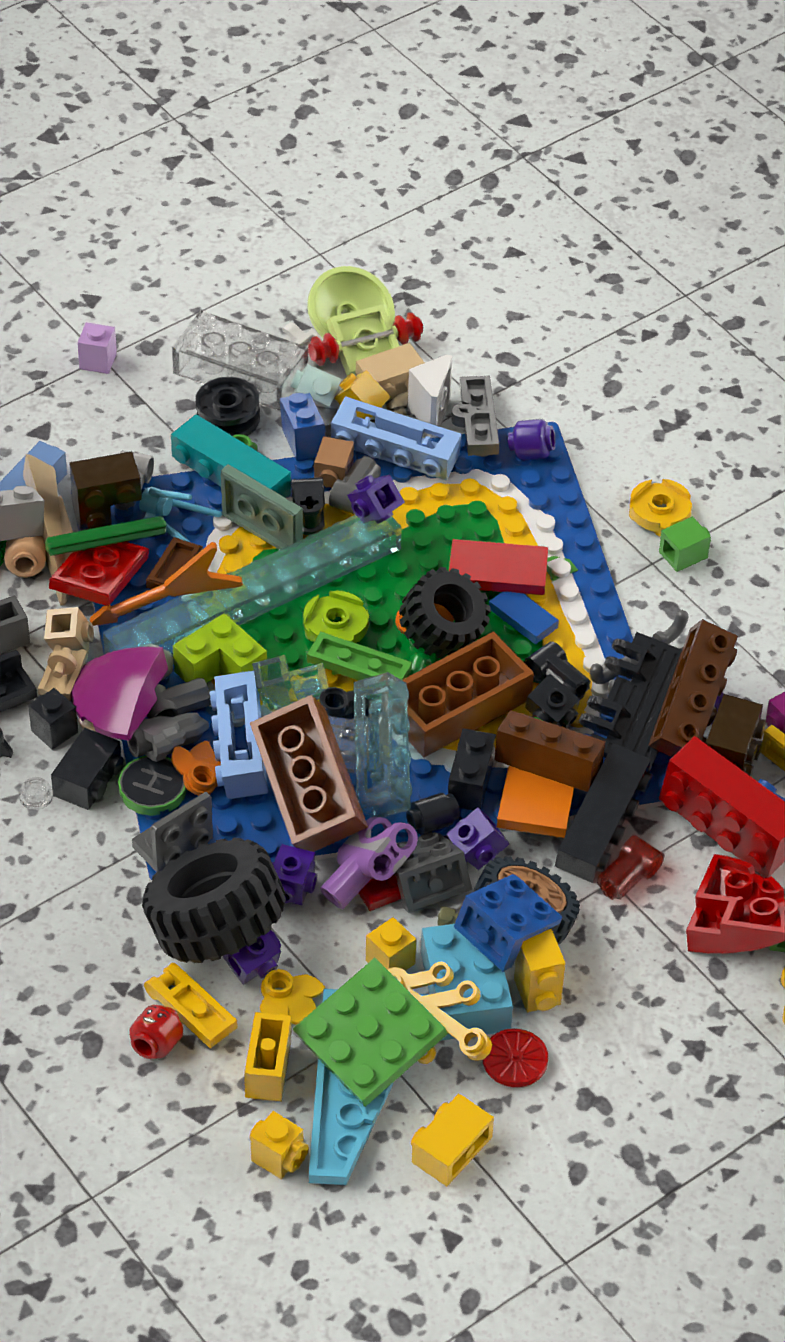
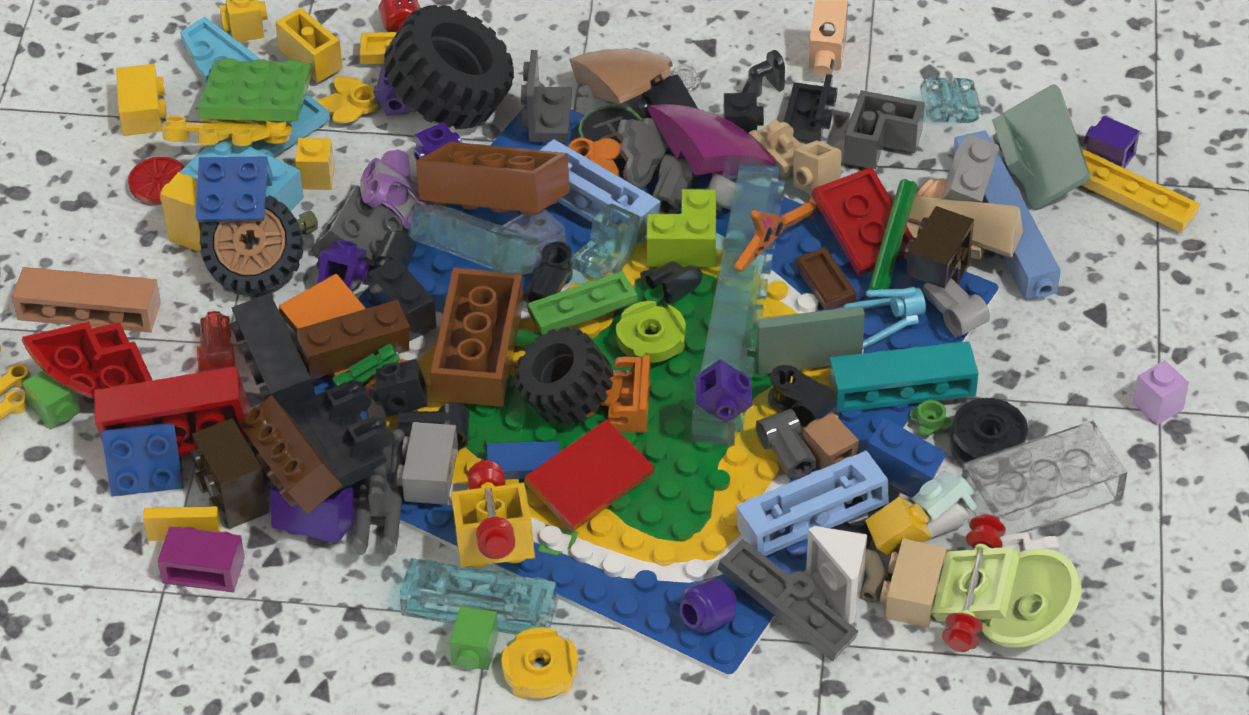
camera: 135 degrees right, 0 degrees up
none -> nougat brick [12,267,161,333]
none -> light grey brick [397,422,458,505]
none -> clear light blue brick [399,558,557,635]
none -> yellow brick [451,460,535,568]
none -> medium nougat brick [569,48,673,104]
none -> orange hinge [608,355,650,433]
none -> black piece [640,261,703,304]

